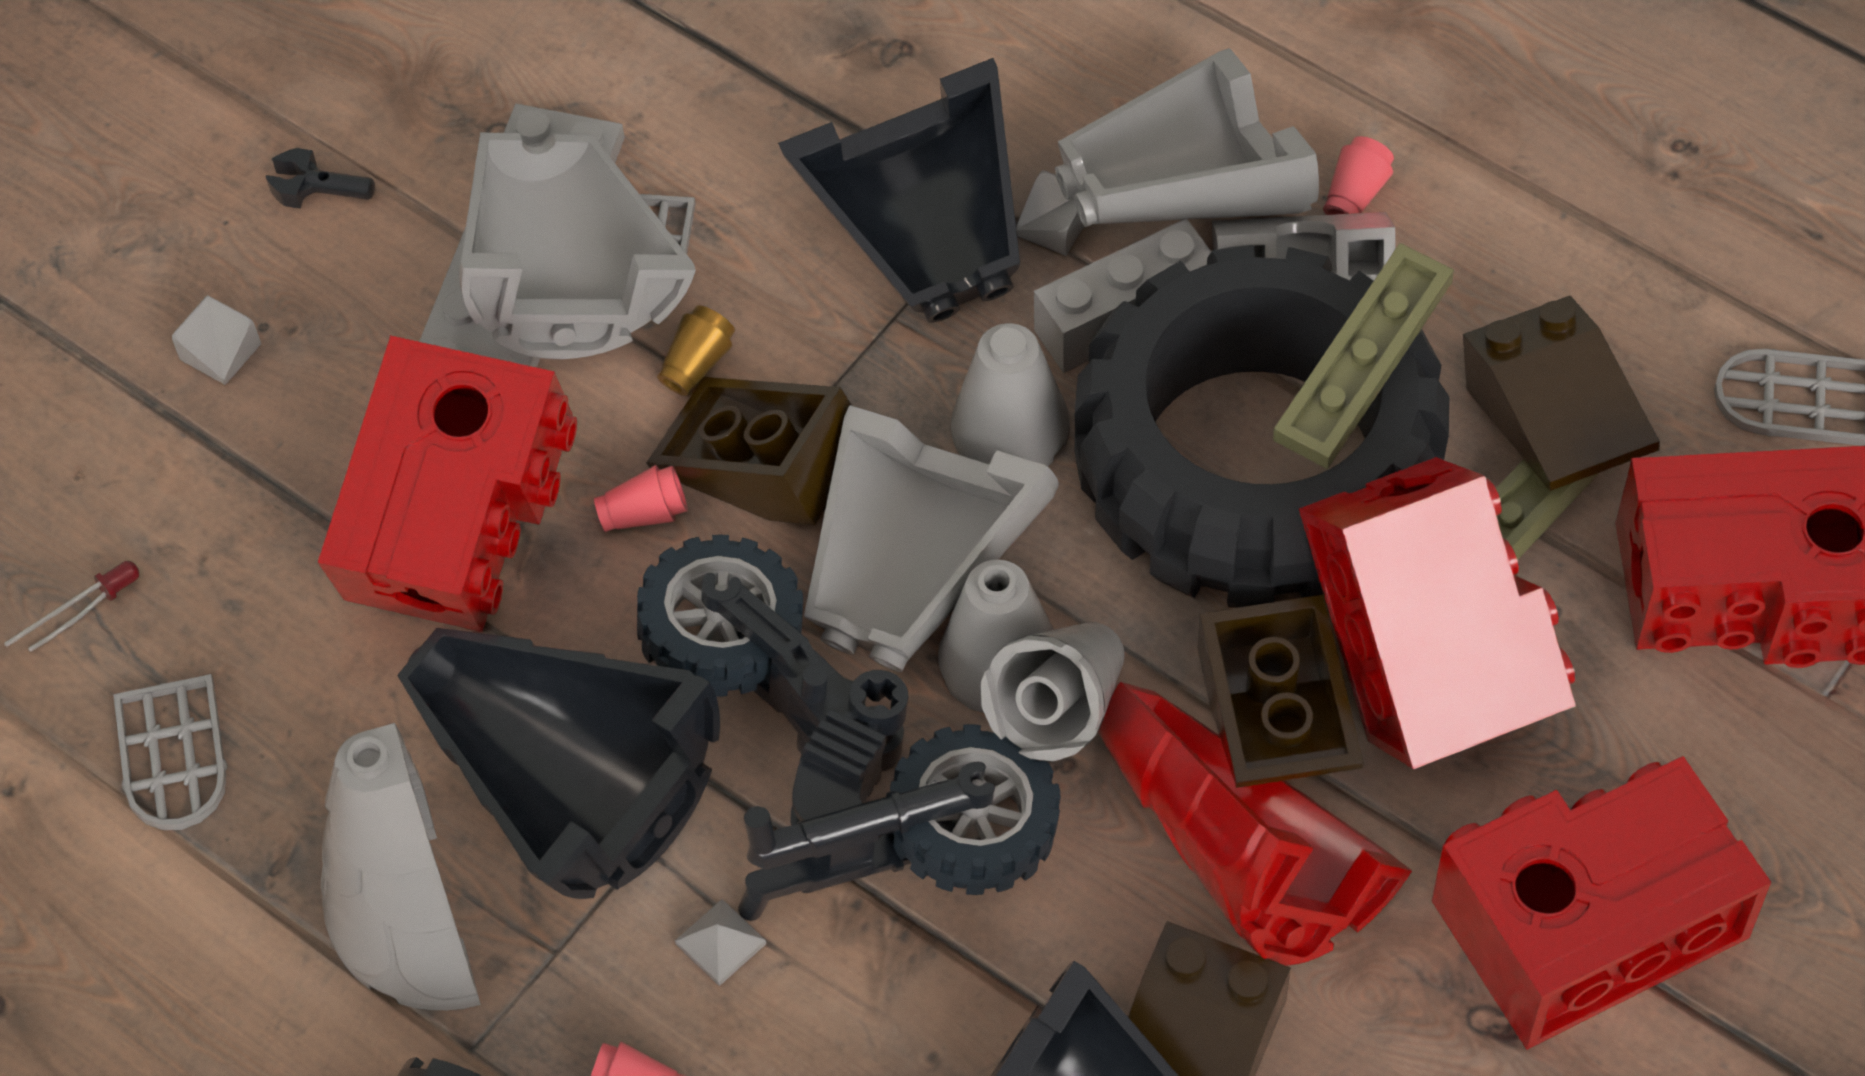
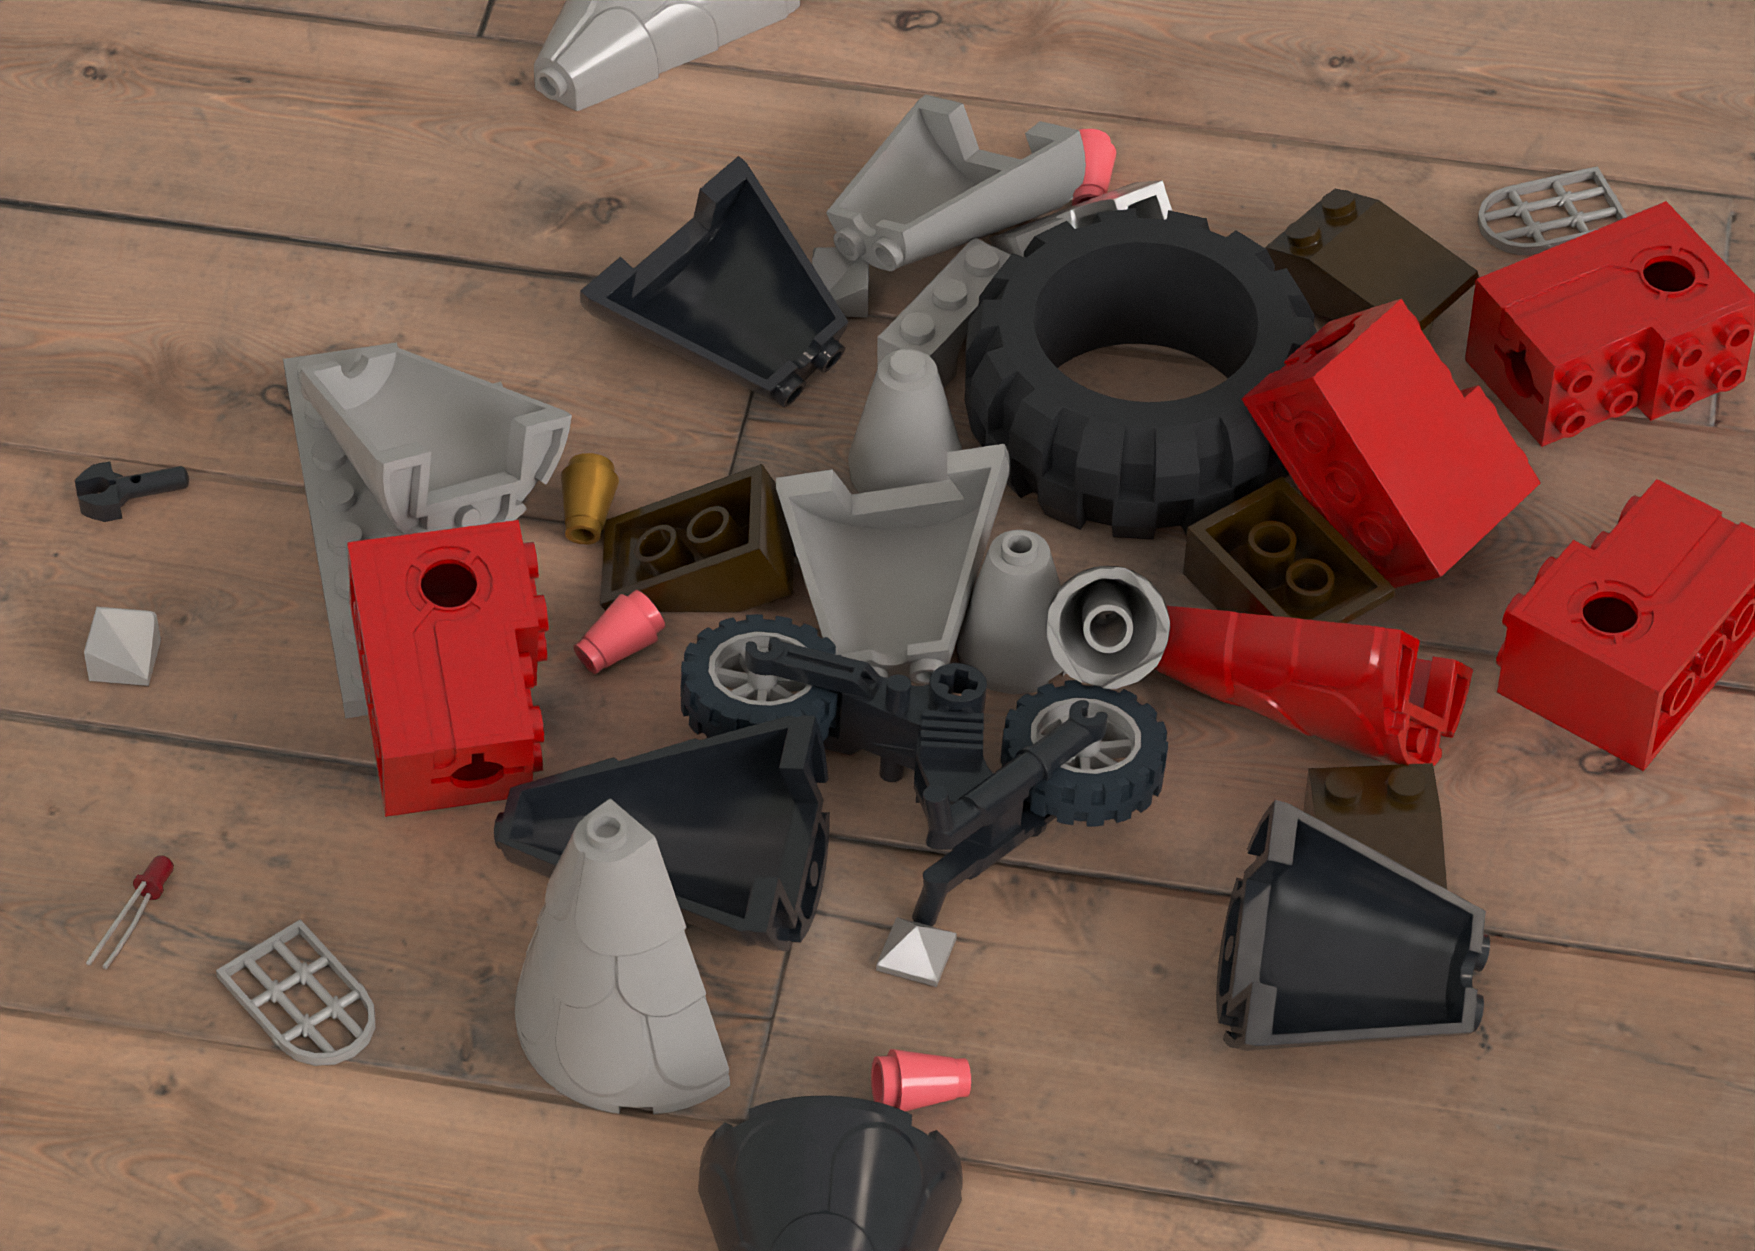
camera: 30 degrees left, 10 degrees down
olive plate [1273,243,1454,469] -> none

